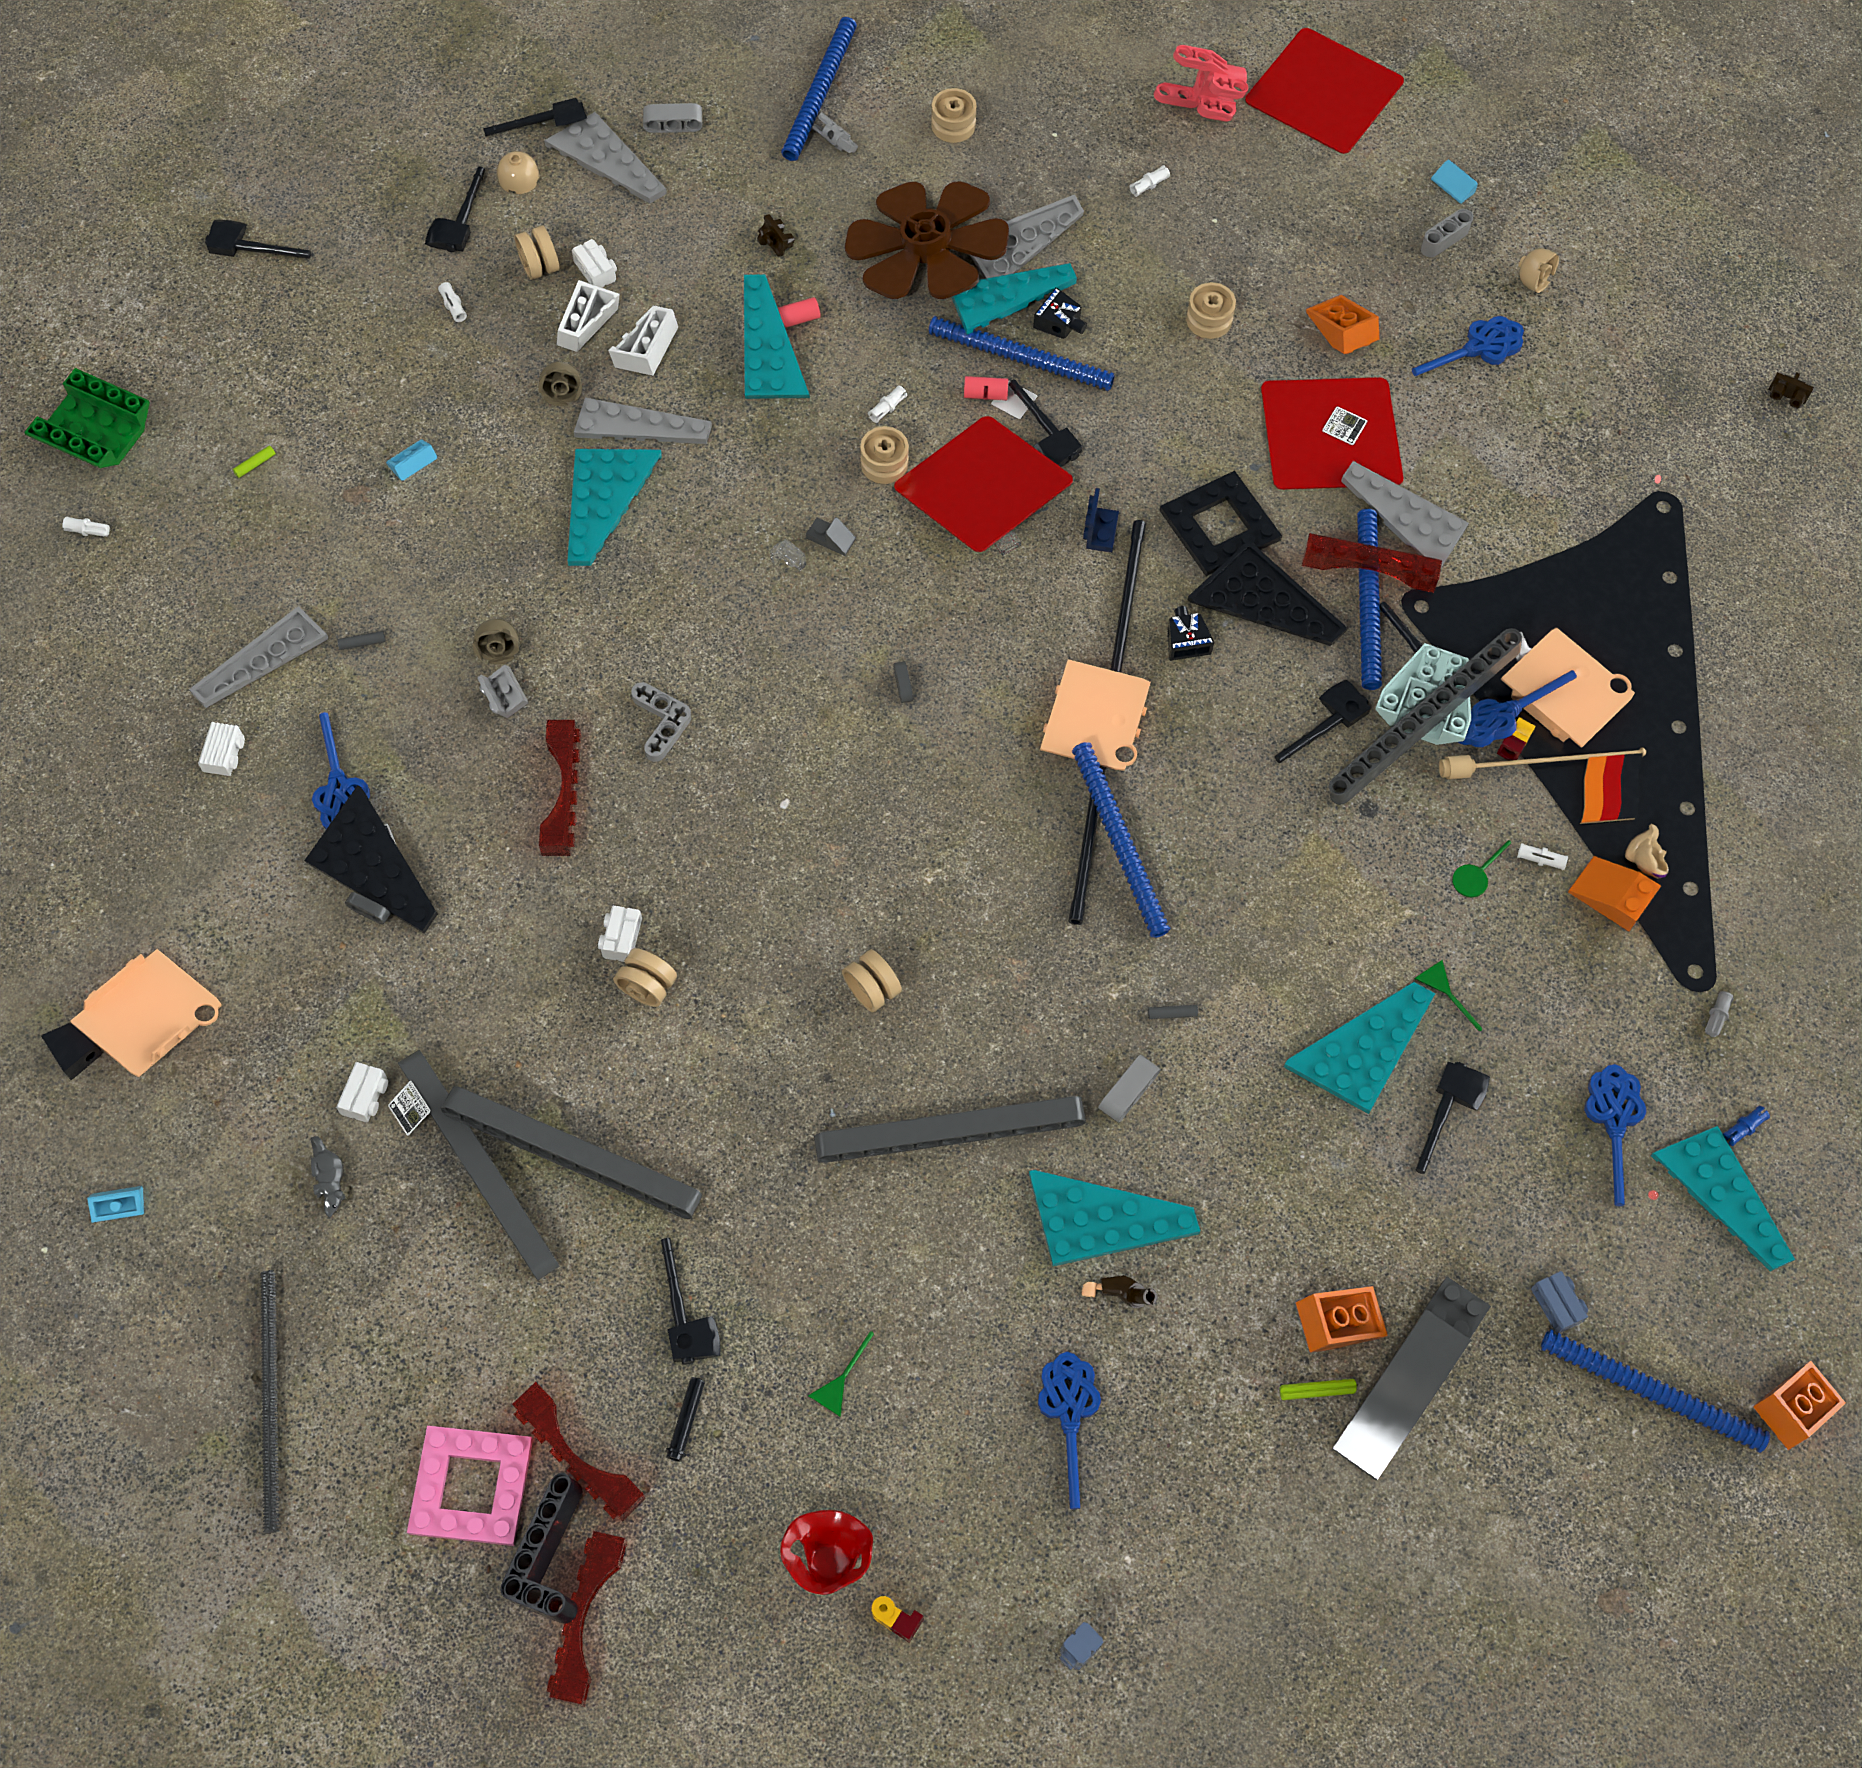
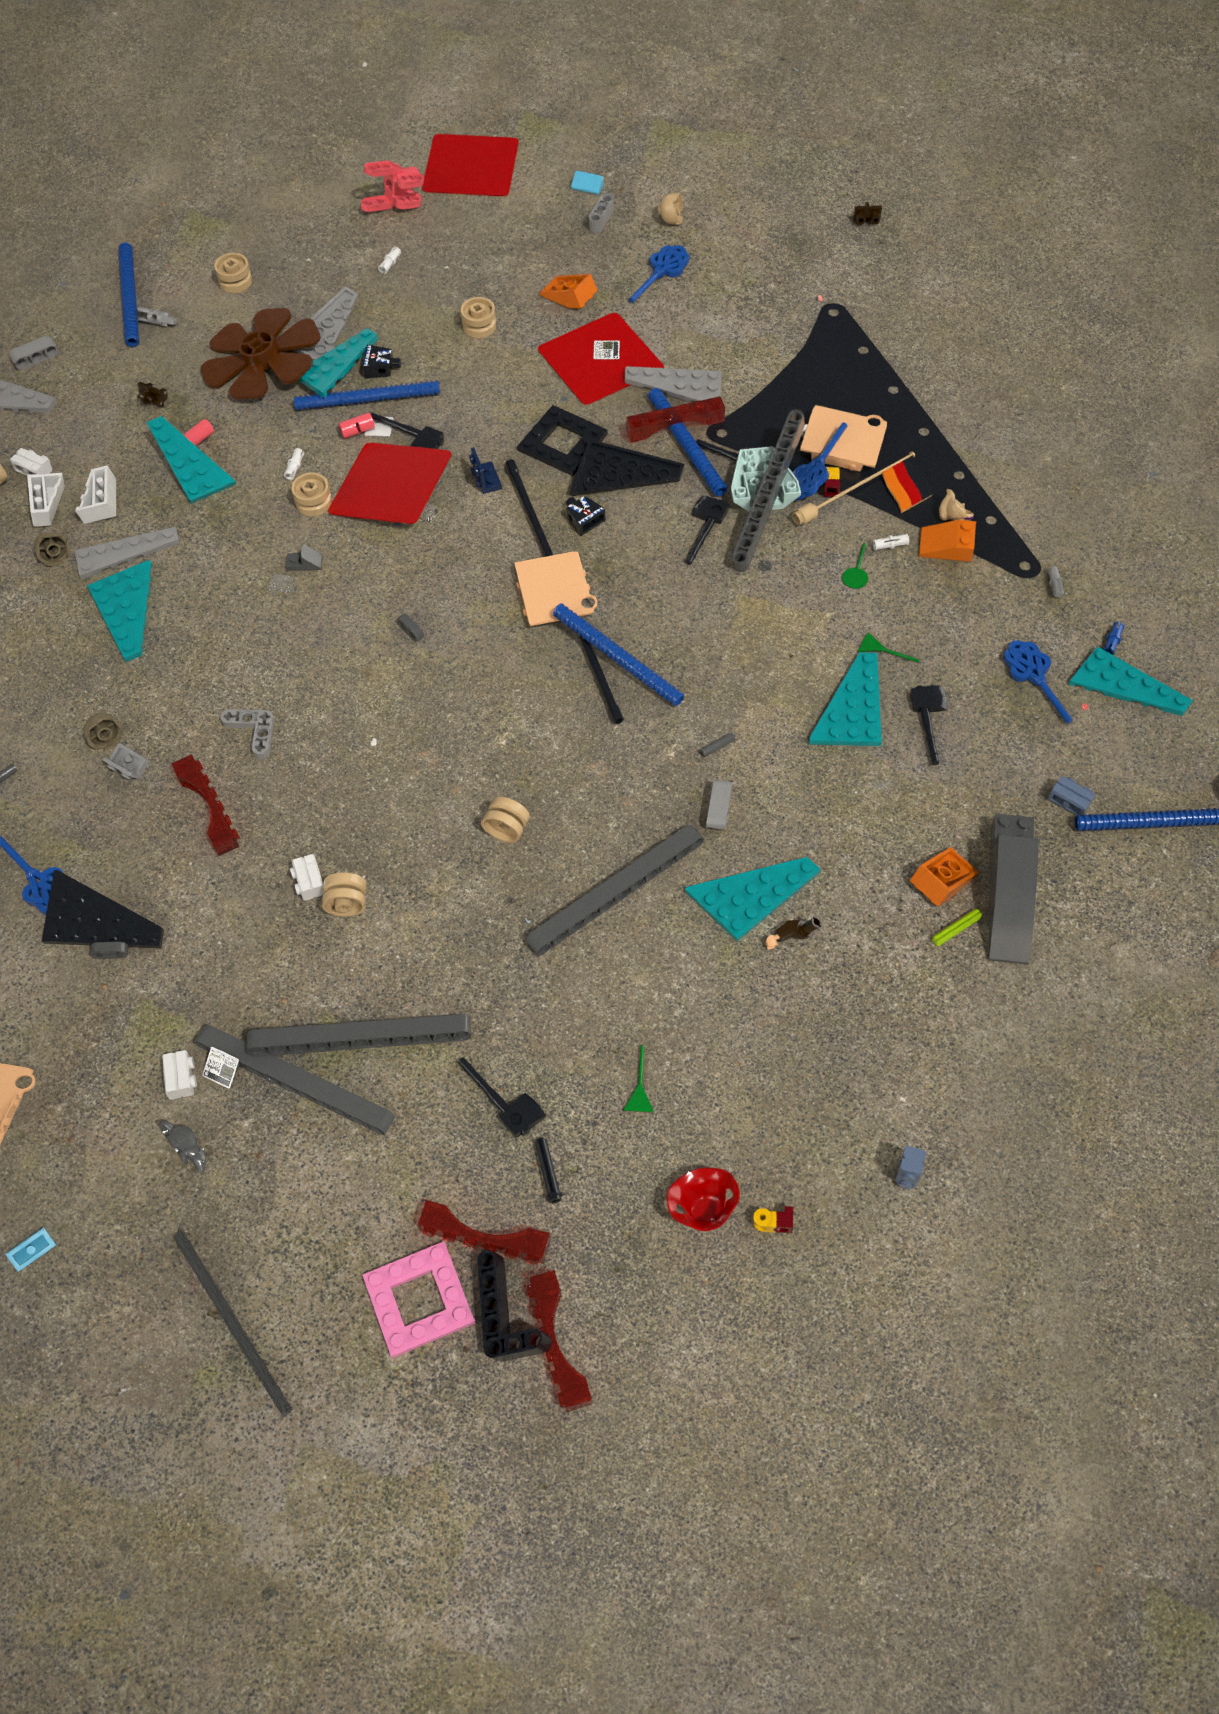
camera: 25 degrees left, 5 degrees down
blue piece [1038,1352,1101,1509] -> none

